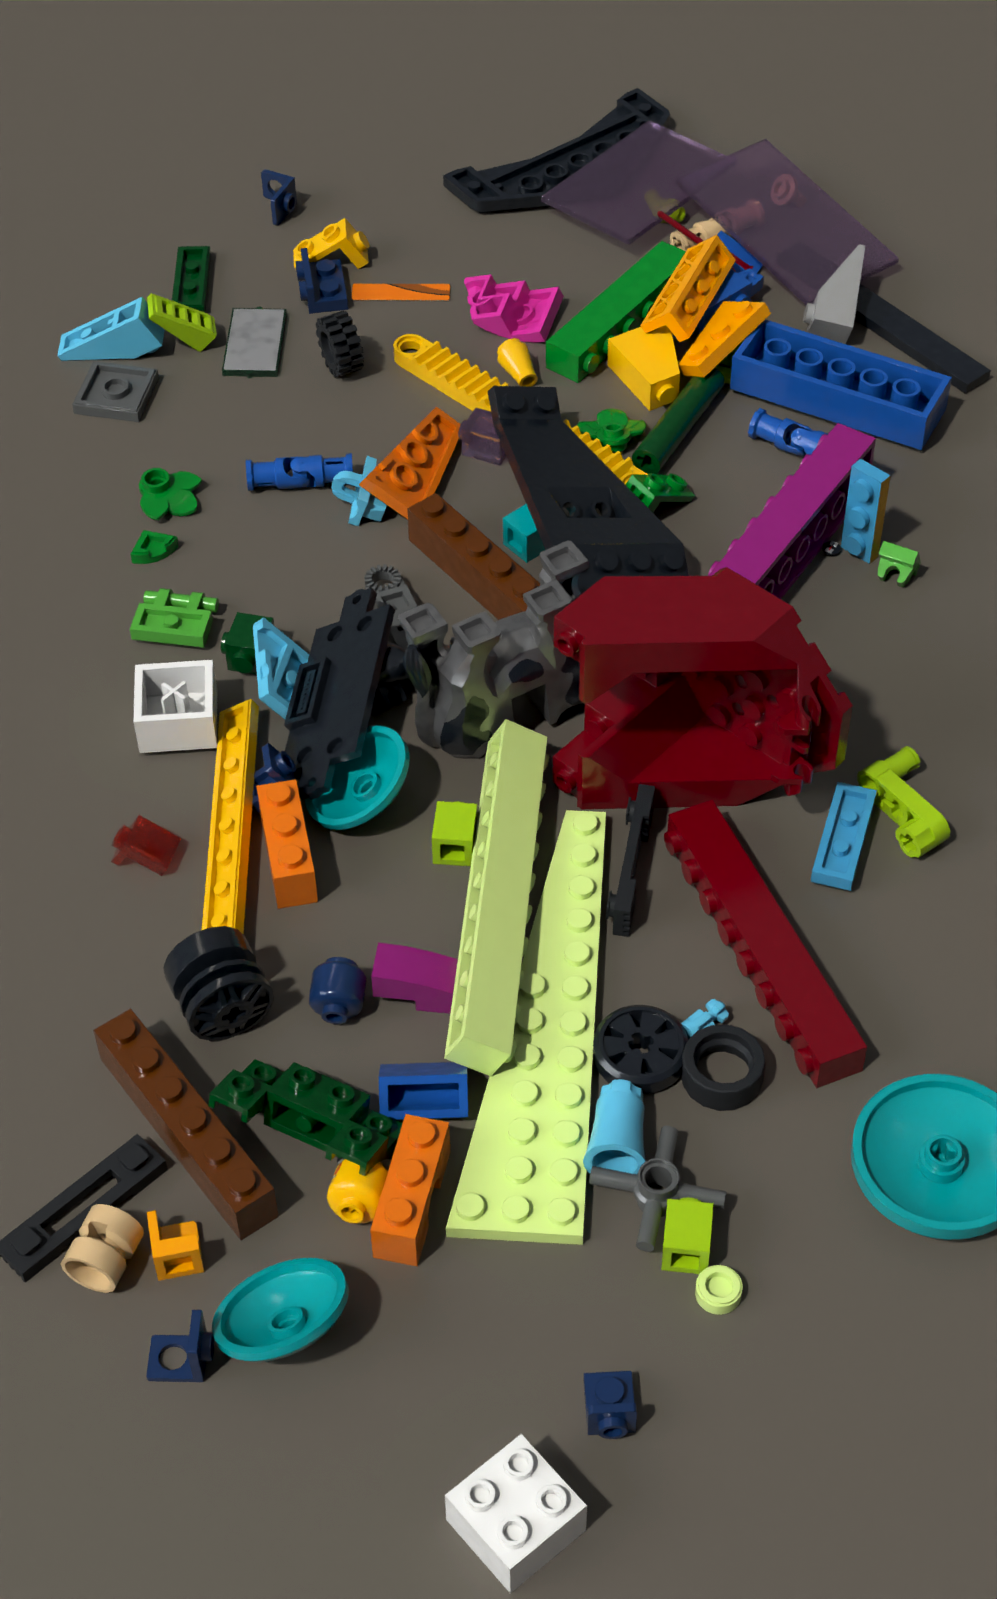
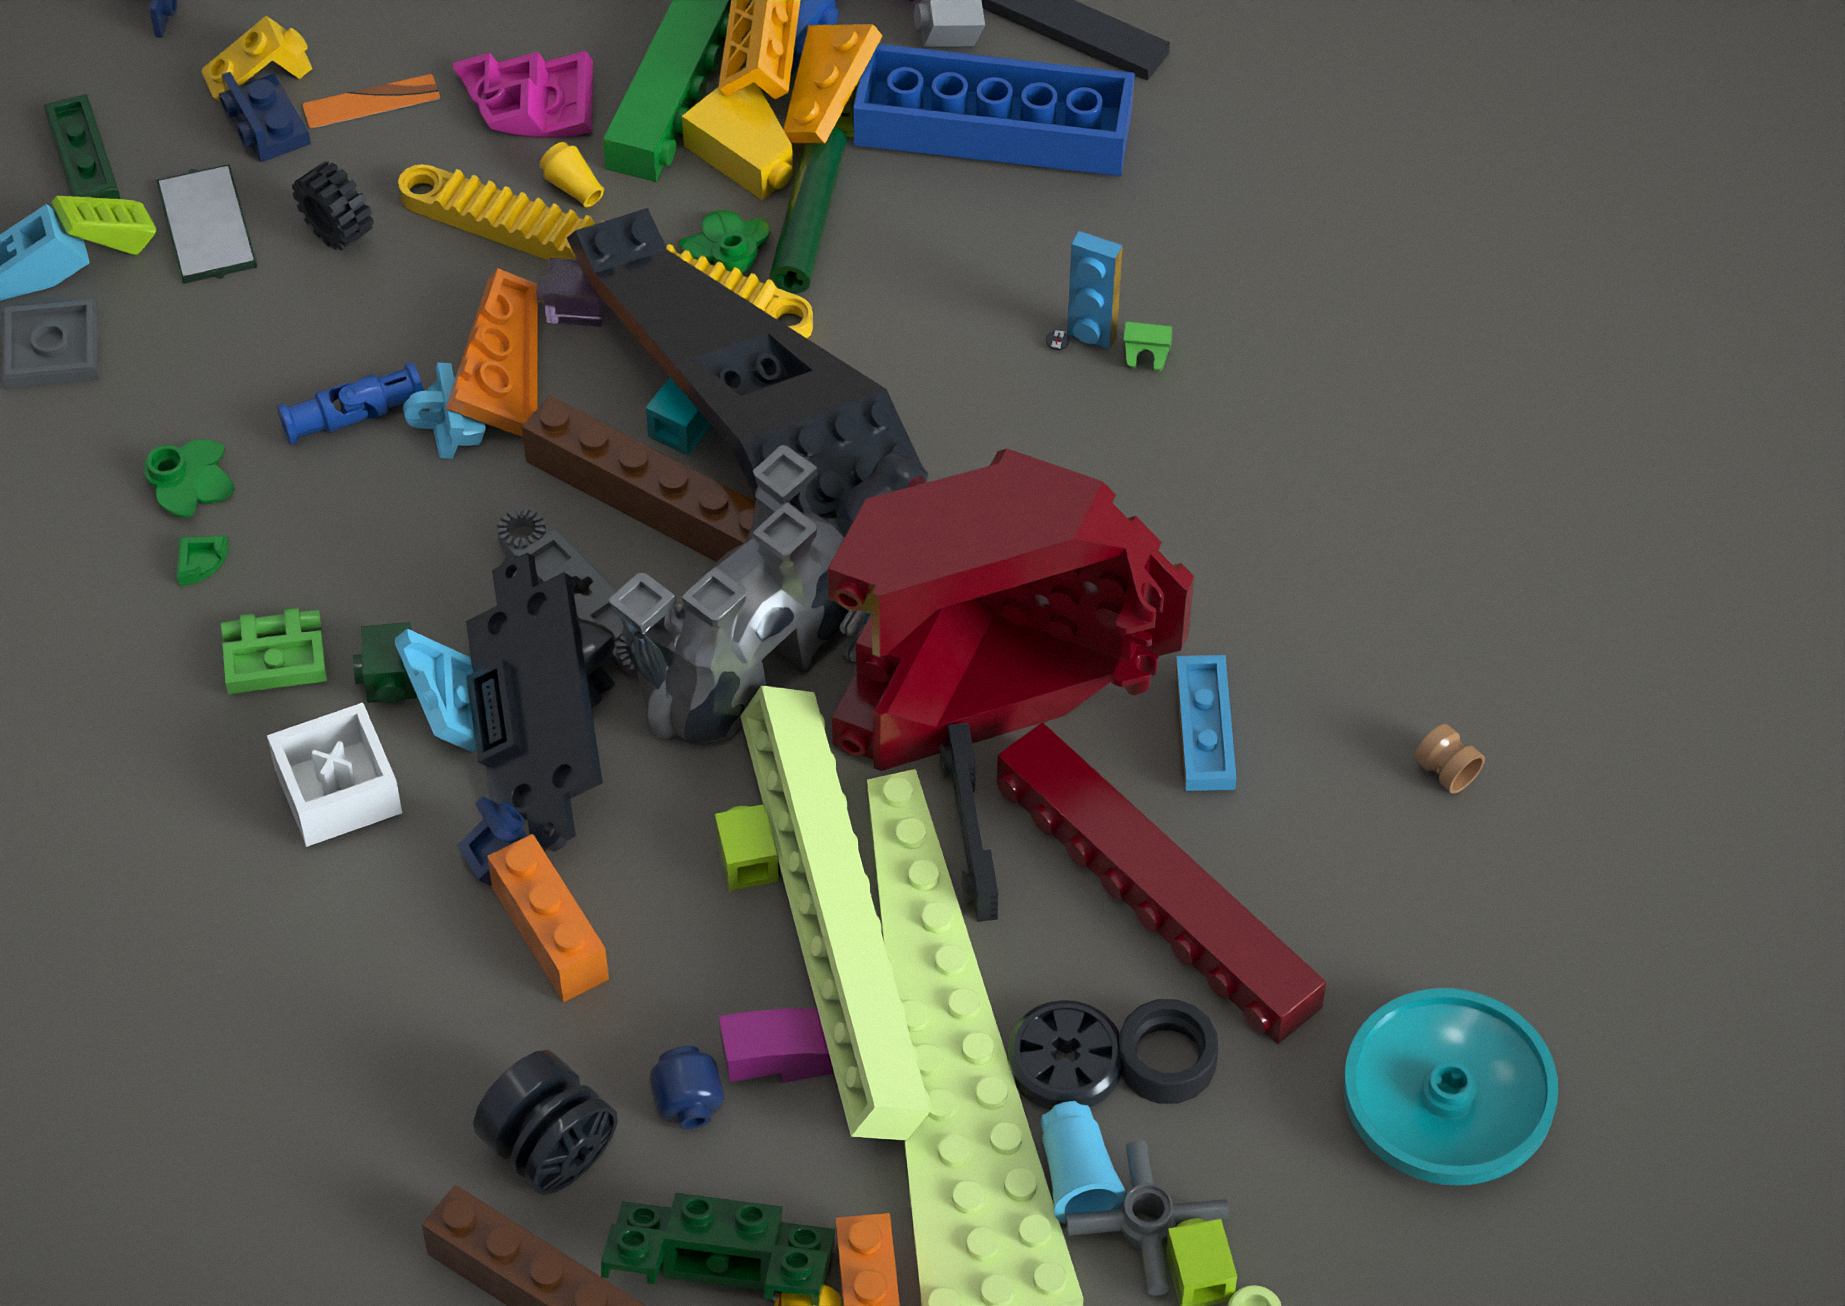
camera: 20 degrees left, 5 degrees up
clear red bracket [111,815,181,876] -> none
yellow tile [202,699,259,934] -> none
teal dish [305,726,410,830] -> none
blue brick [378,1062,469,1120] -> none
green bracket [626,473,695,513] -> none
medium azure piece [681,999,729,1040] -> none
magenta brick [708,423,876,599] -> none
blue piece [748,408,828,456] -> none
lime beam [857,746,950,858] -> none

